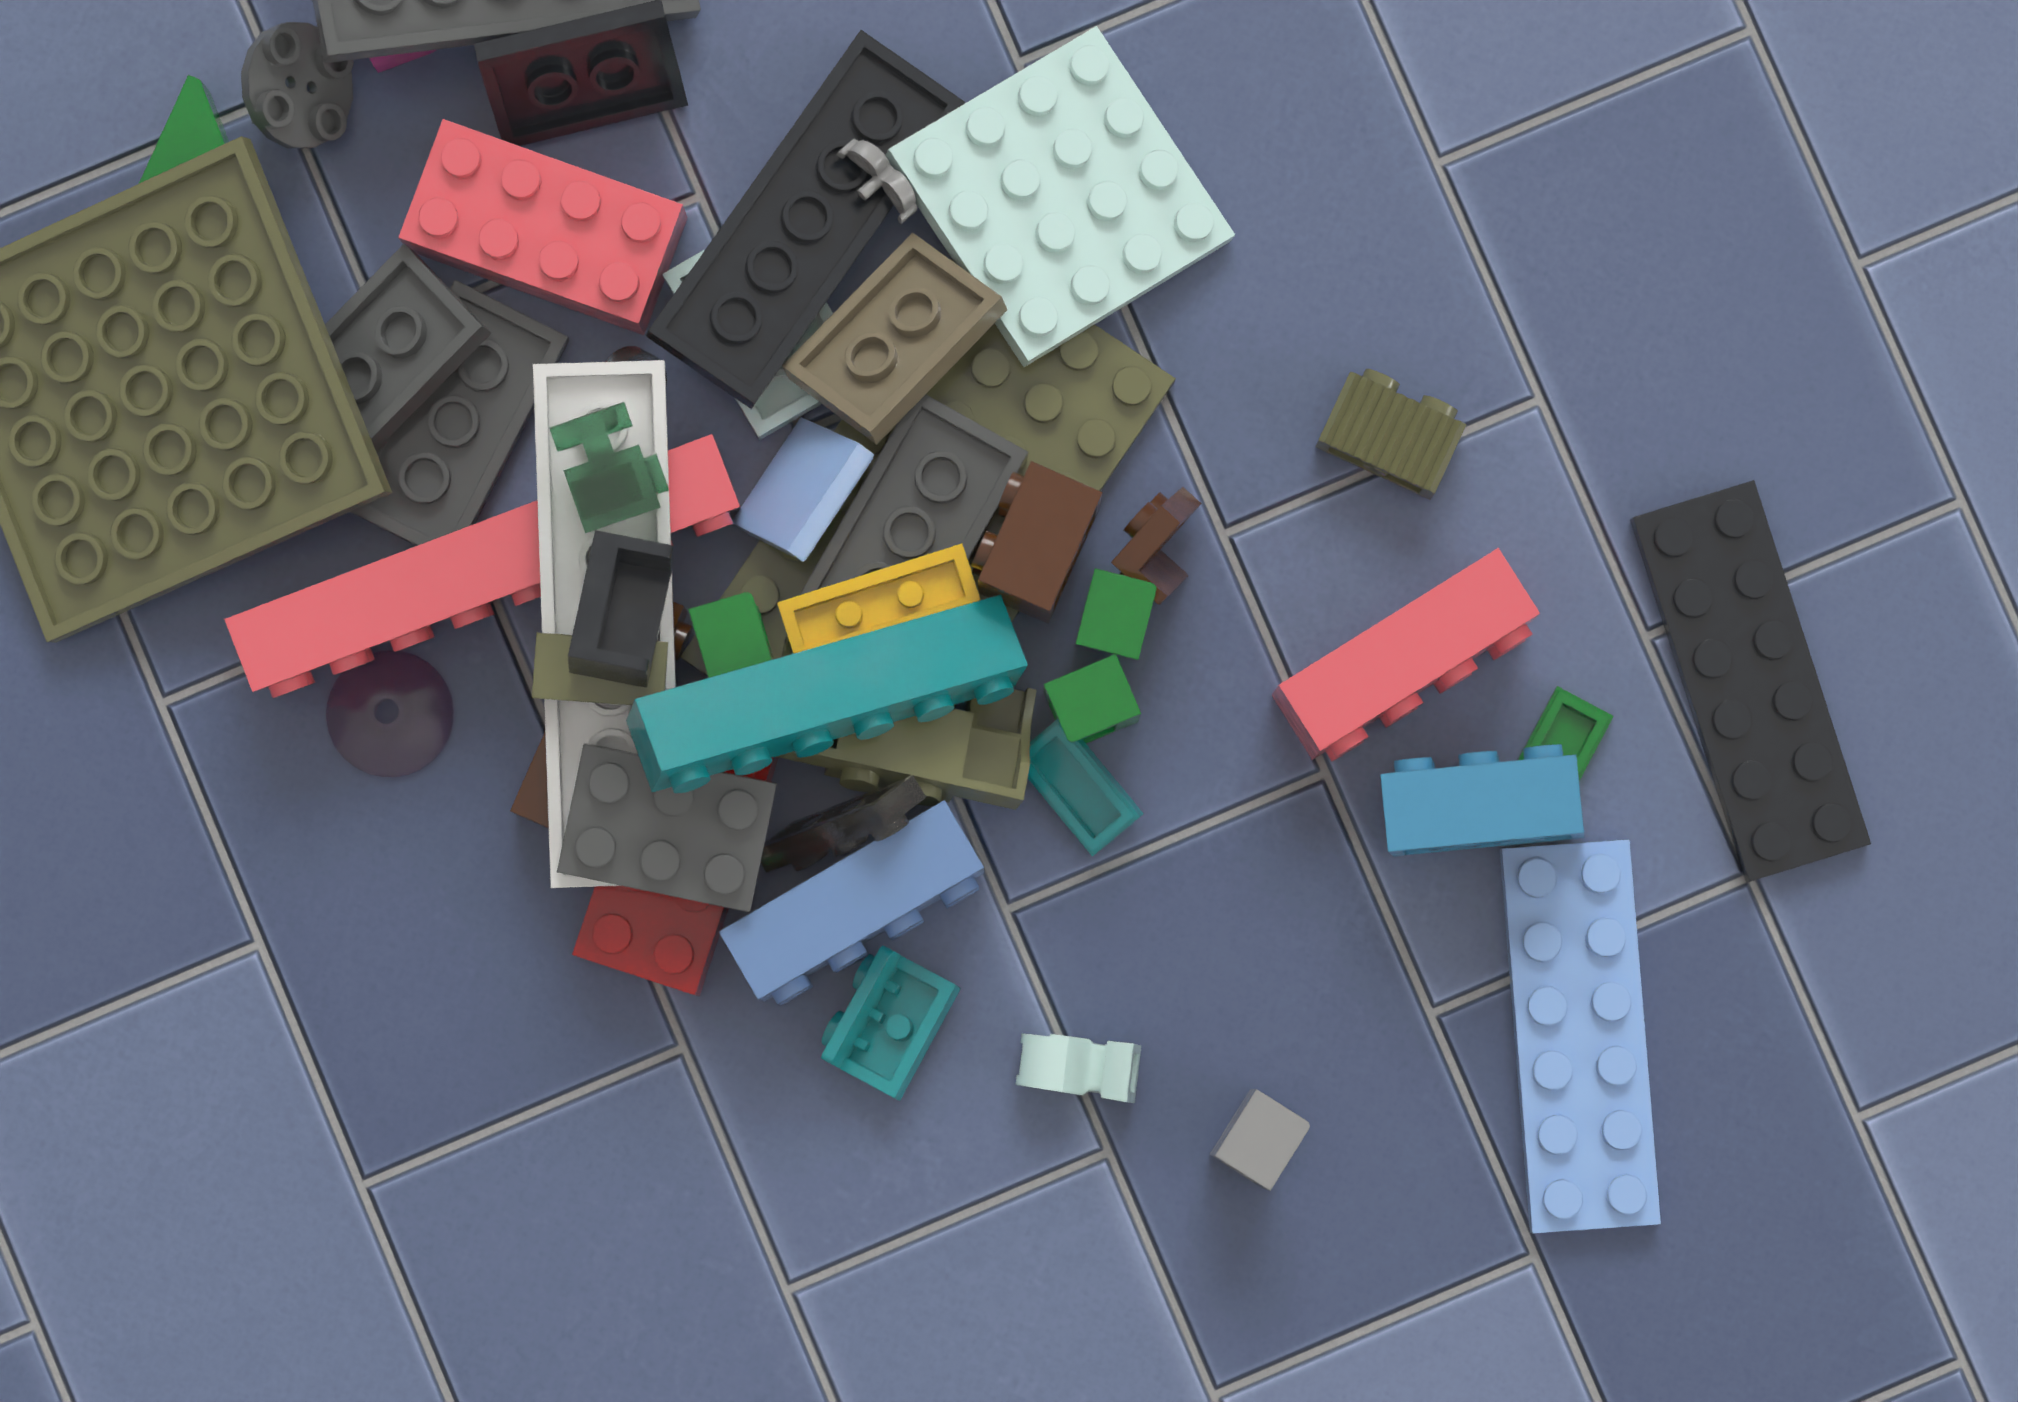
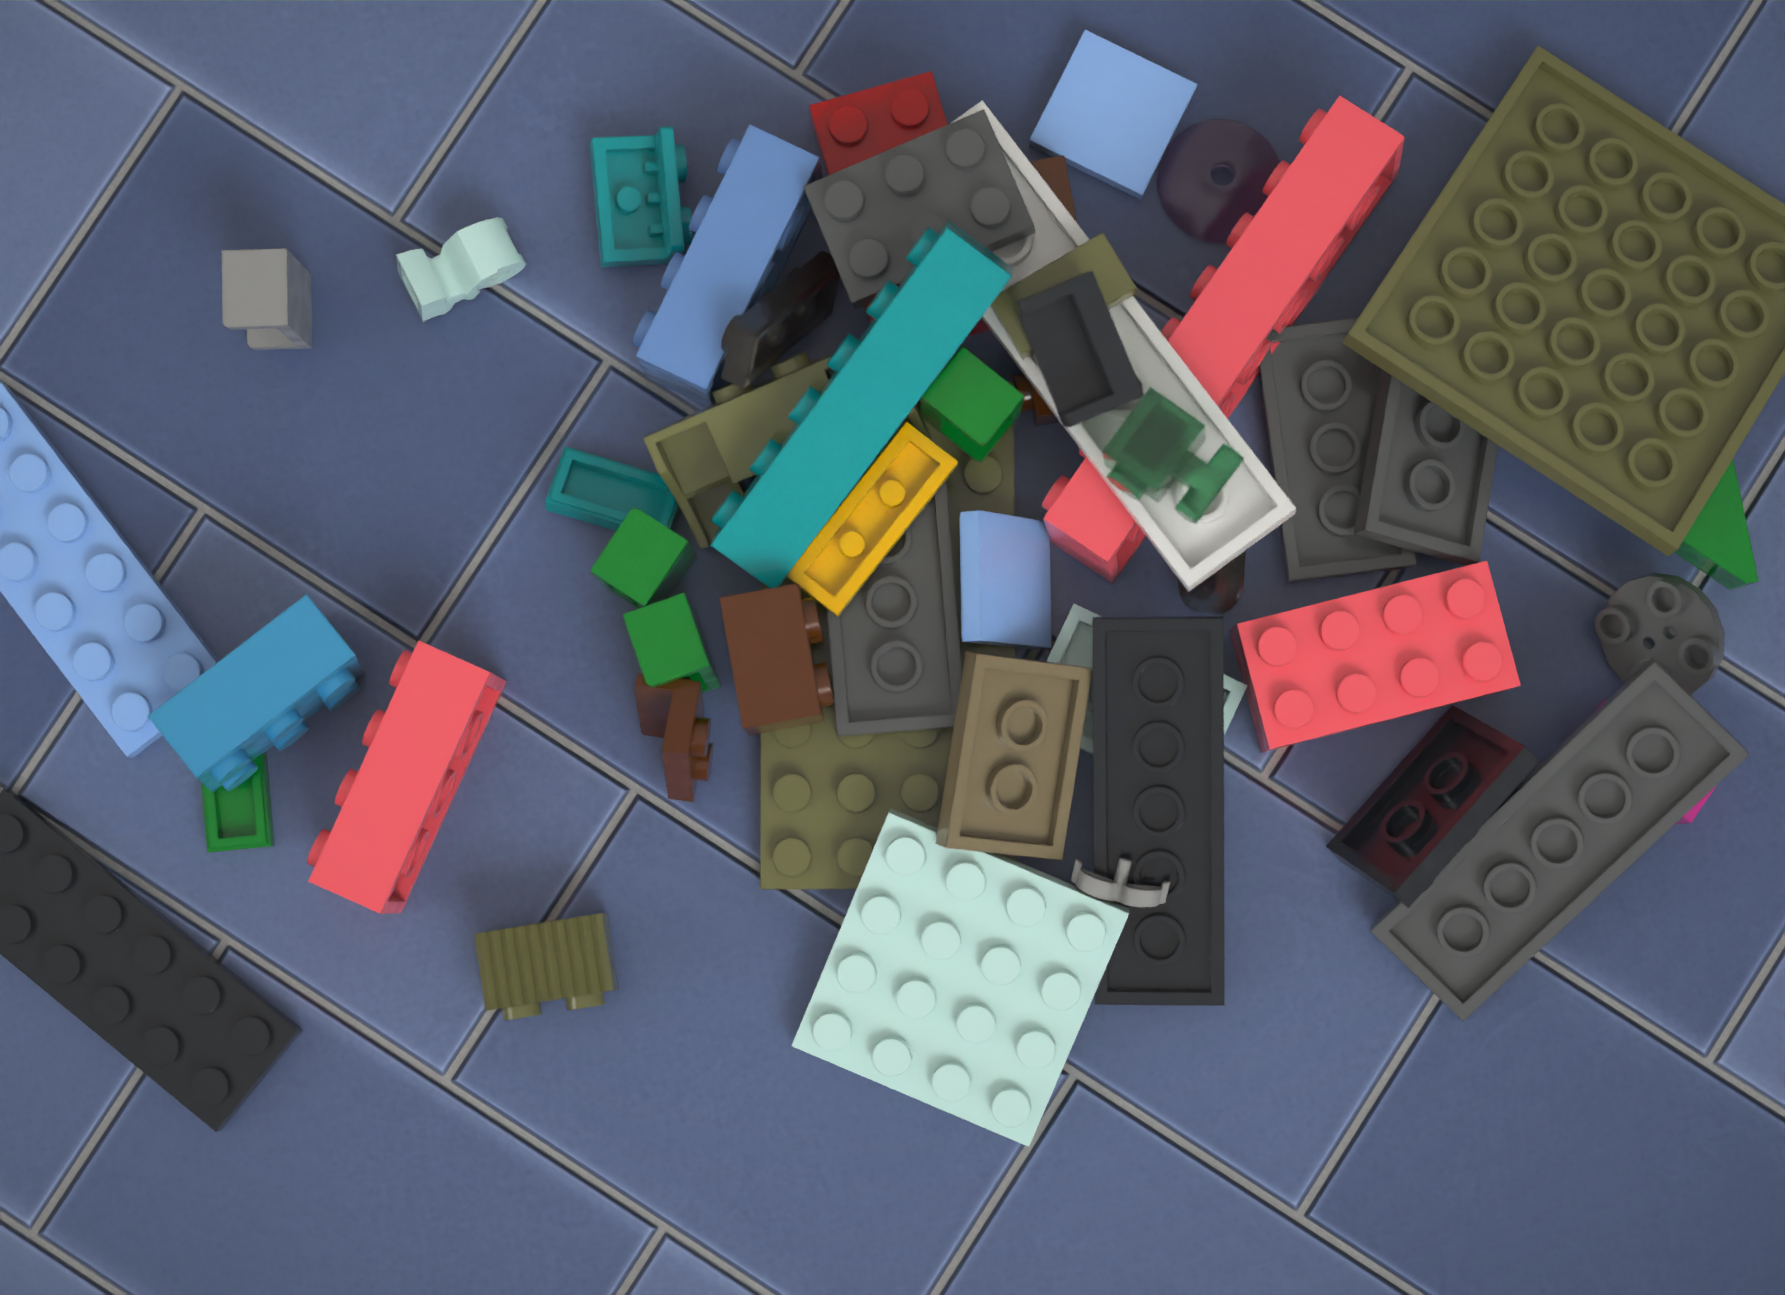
camera: 150 degrees right, 0 degrees up
none -> light blue tile [1029,30,1198,200]

